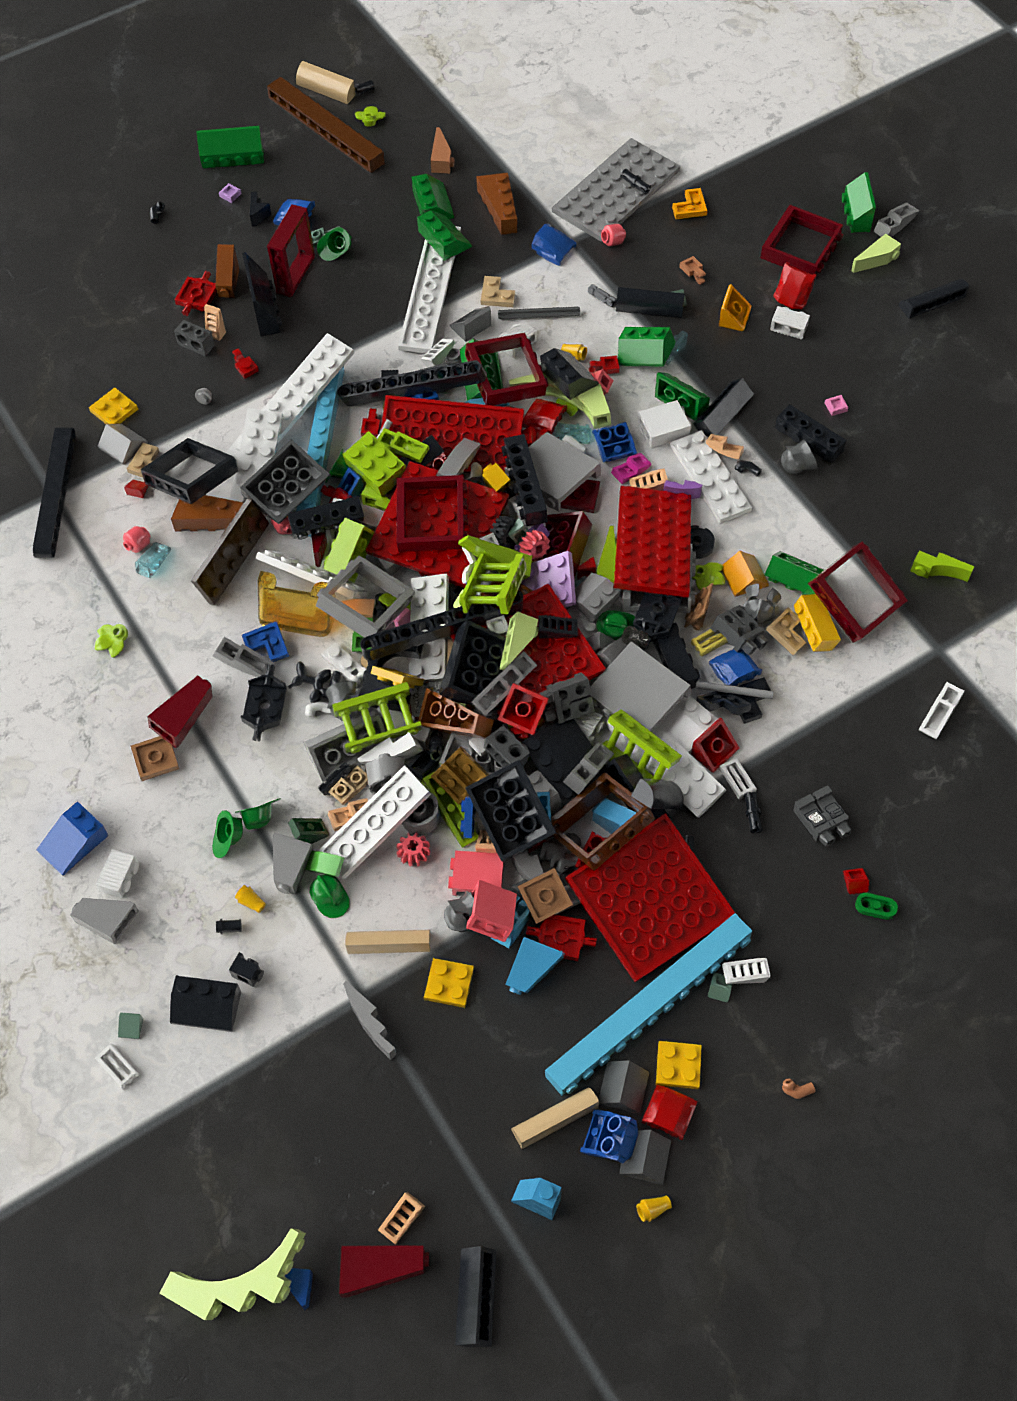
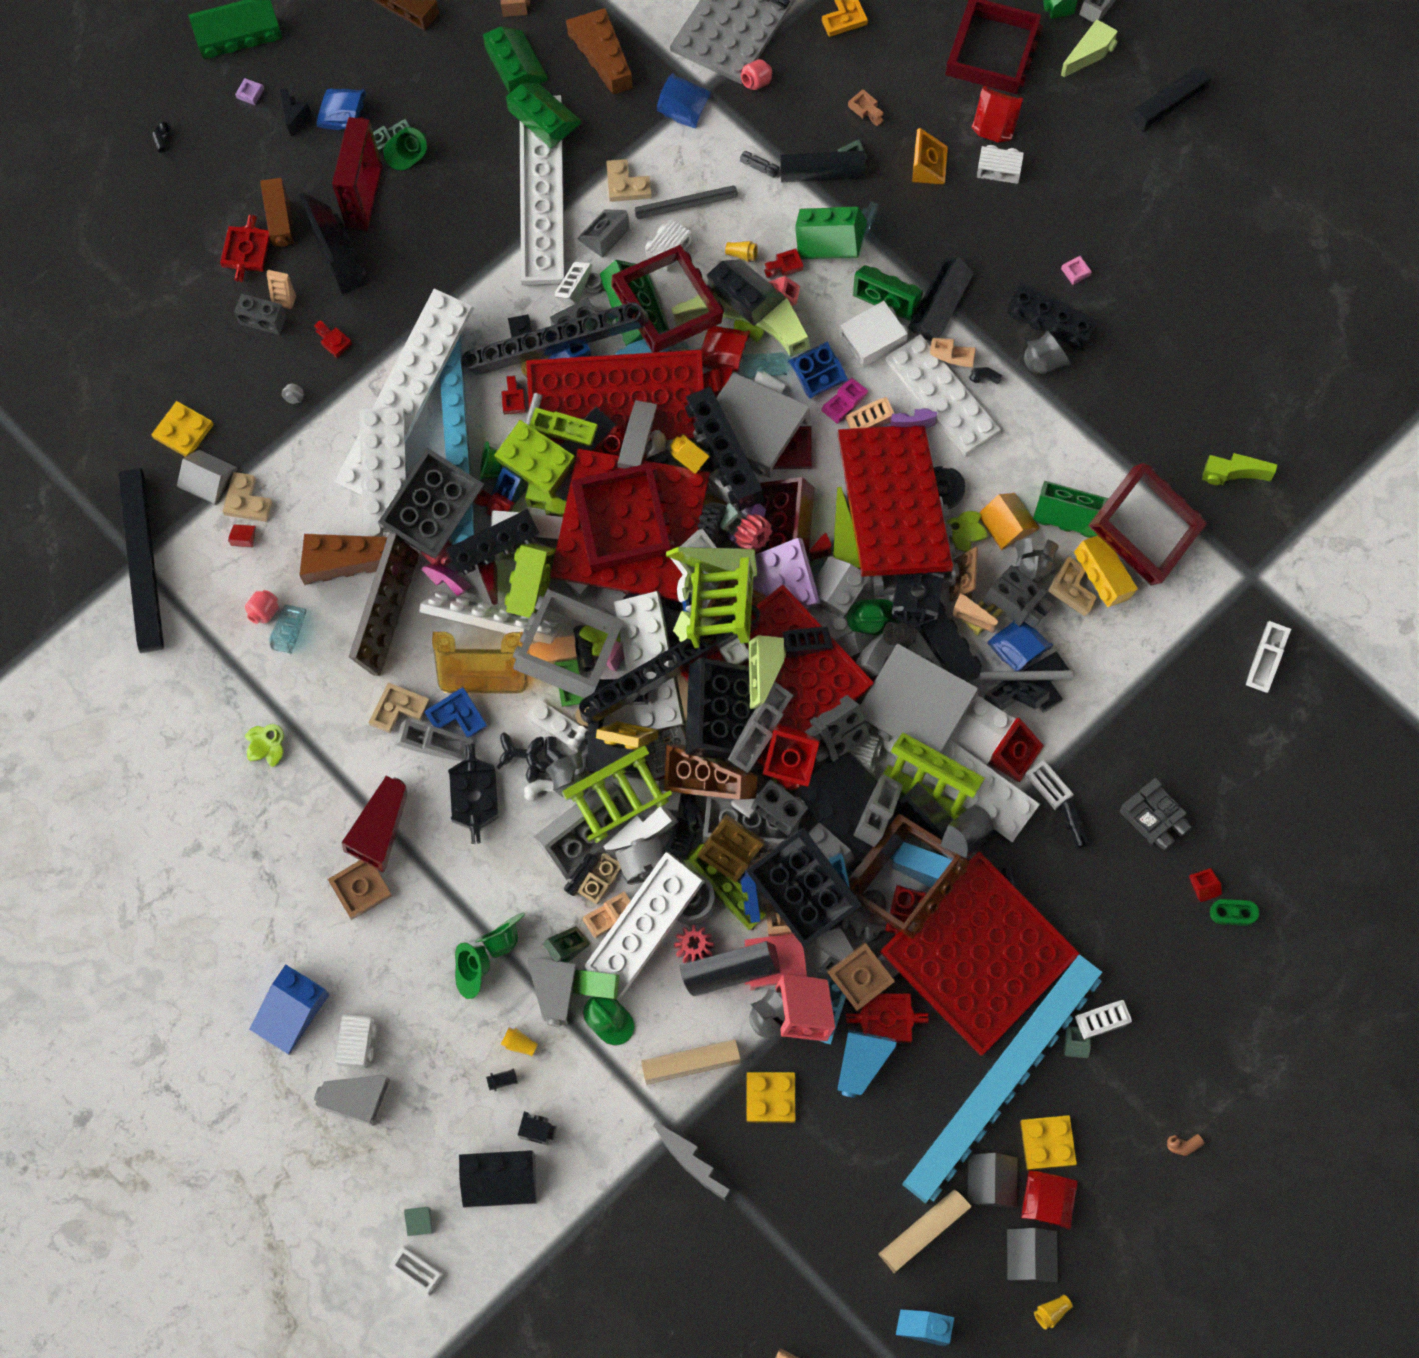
camera: 10 degrees left, 10 degrees up
black window [141,438,238,504] -> none
blue slope [580,1109,638,1163] -> none
none -> tan plate [369,683,430,734]
none -> dark pink slope [422,564,472,596]
none -> black brick [679,941,781,996]
none -> light nougat slope [952,593,998,633]

